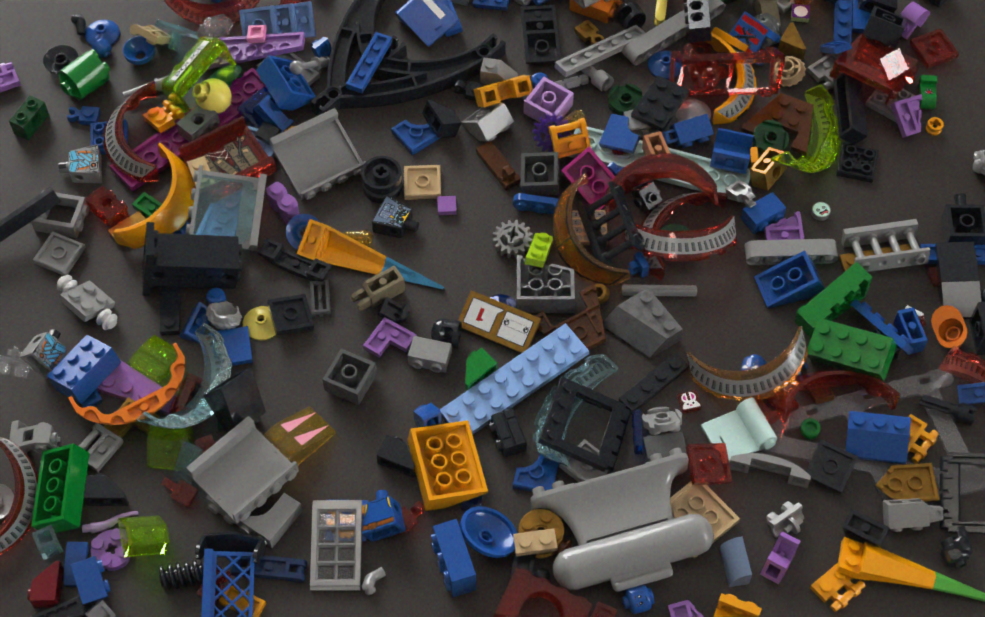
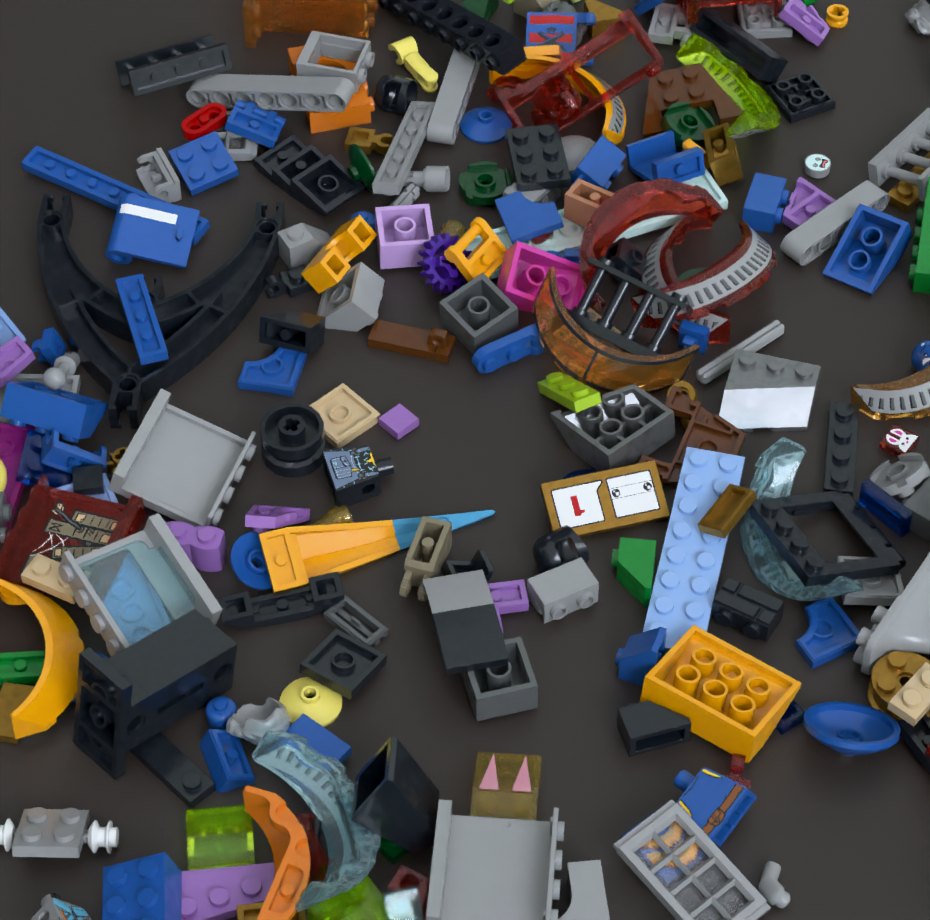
camera: 40 degrees left, 10 degrees down
blue brick [430,519,477,597] -> none
light grey gear [493,220,533,258] -> none
light grey plate [725,180,756,208] -> none
tan piece [772,56,806,87] -> none
none -> medium lavender wing [245,505,310,533]
none -> dark green dish [347,144,376,193]
none -> black slope [422,569,509,675]
none -> pearl gold tile [697,484,757,539]

